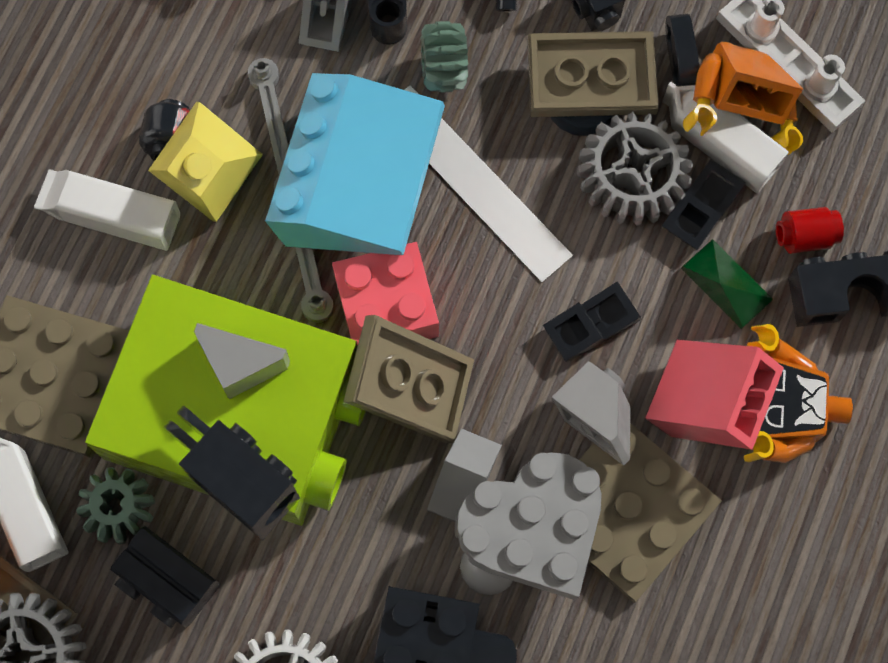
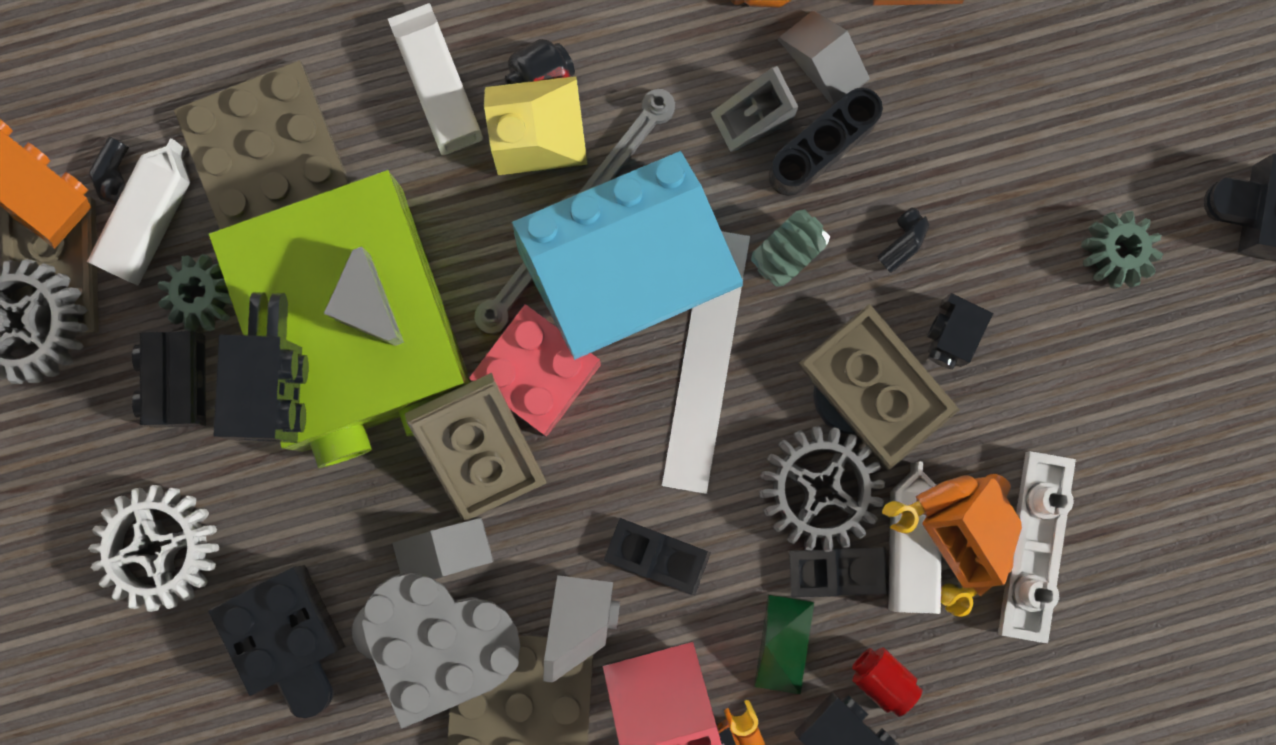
camera: 55 degrees right, 10 degrees up
black beam [665,14,700,87] -> none

